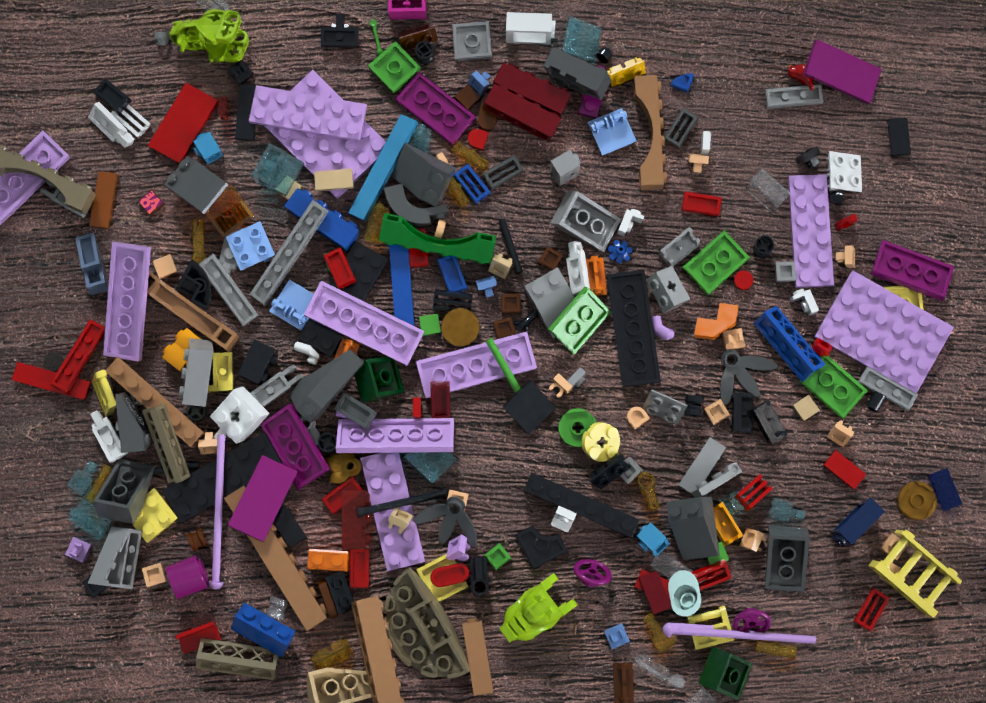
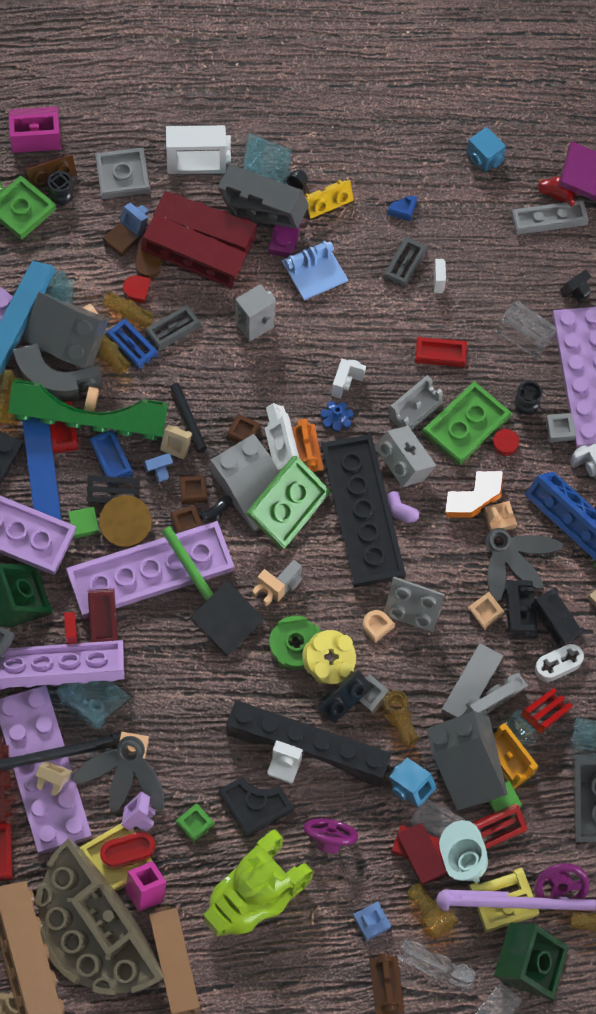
camera: 10 degrees left, 15 degrees down
magenta tile [395,72,476,146] -> none
black piece [470,557,489,598] -> none
light grey slope [550,190,621,252] -> none
medium nougat arch [633,75,667,190] -> none
black wheel [684,395,705,417] -> none
light nougat tile [688,153,709,173] -> none
light nougat tile [740,528,766,552] -> none
none -> dark pink brick [126,861,166,912]
none -> dark azure brick [466,127,506,172]
none -> white beam [535,644,584,682]

